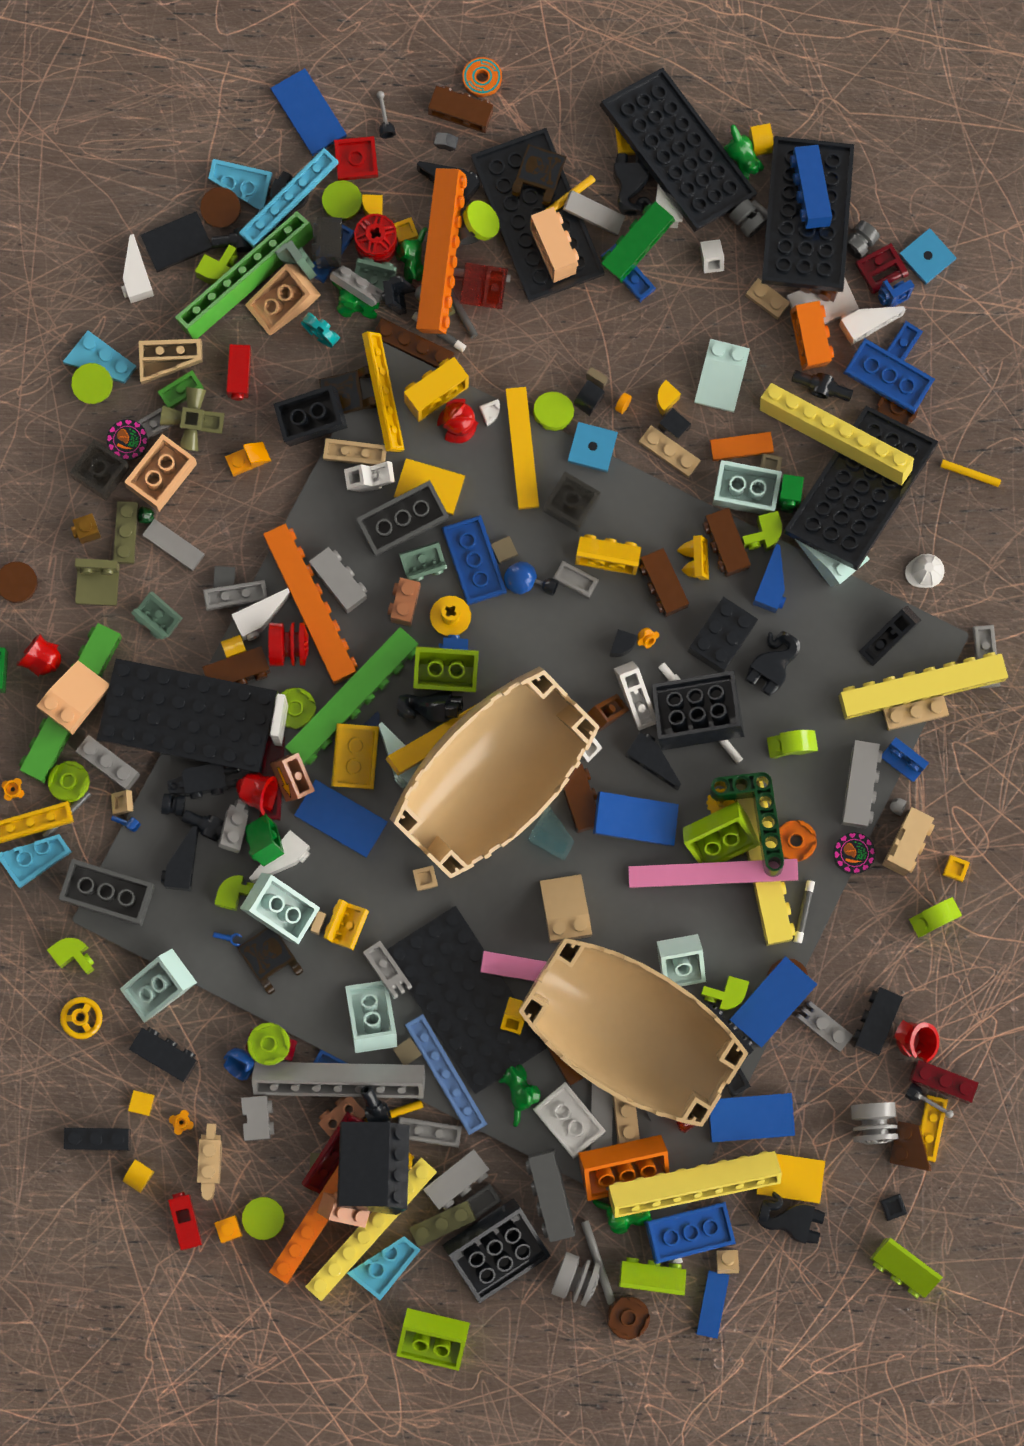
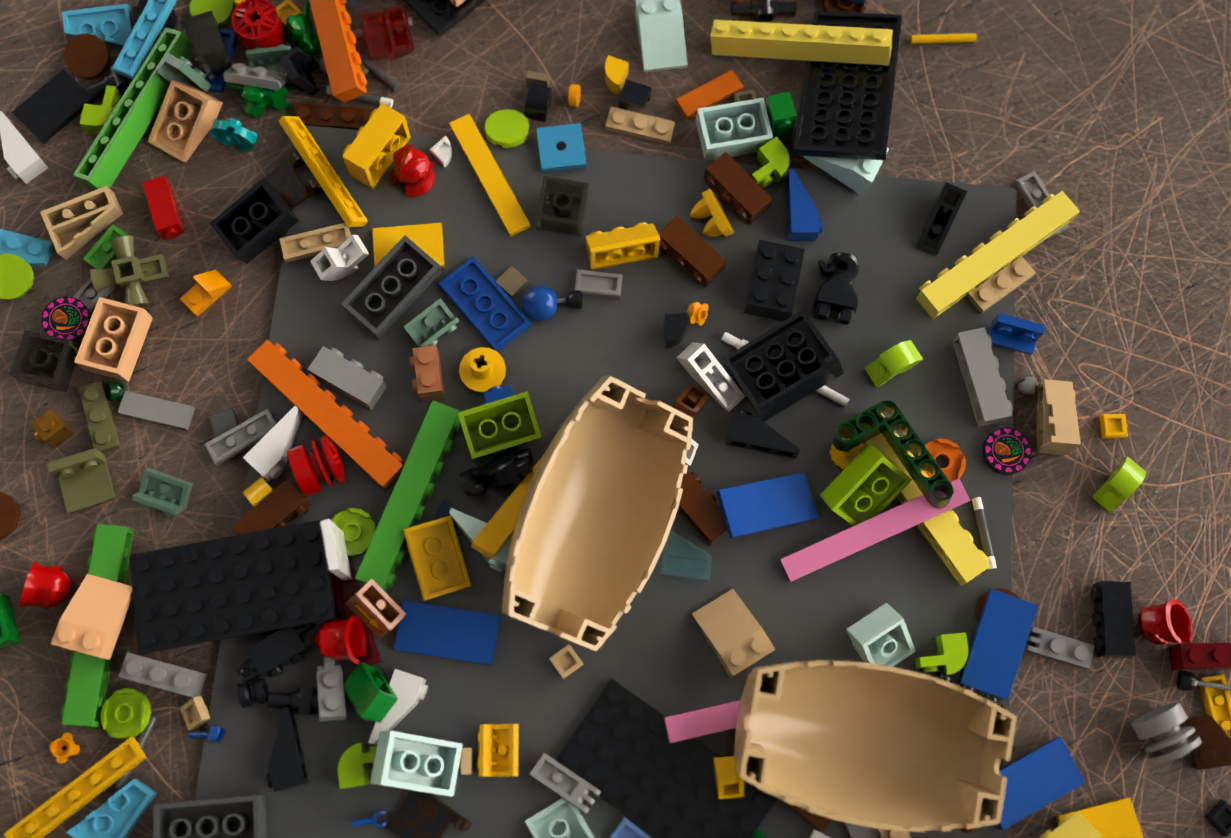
camera: 20 degrees left, 5 degrees down
white piece [905,554,944,588] -> none

